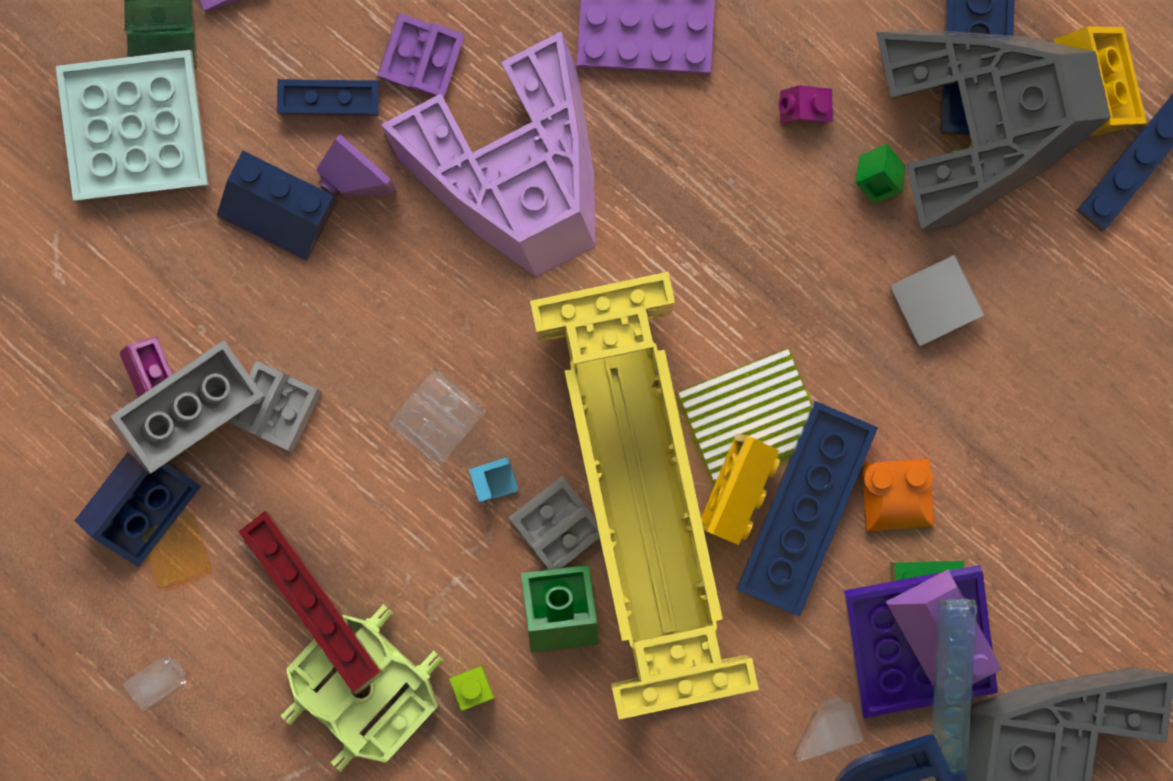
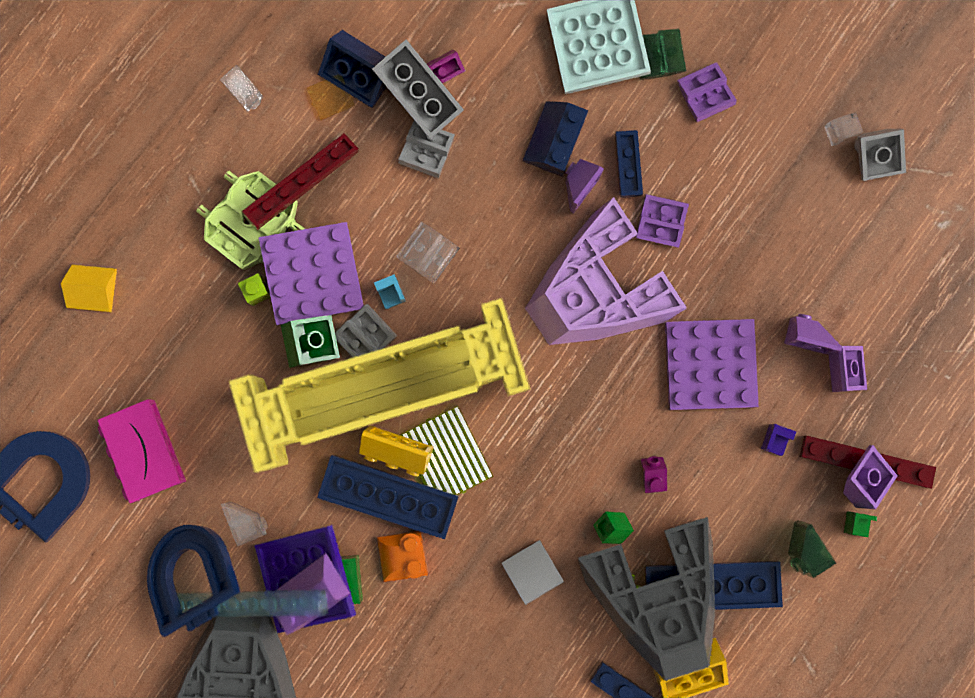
camera: 80 degrees right, 0 degrees up
none -> medium lavender plate [258,222,364,326]

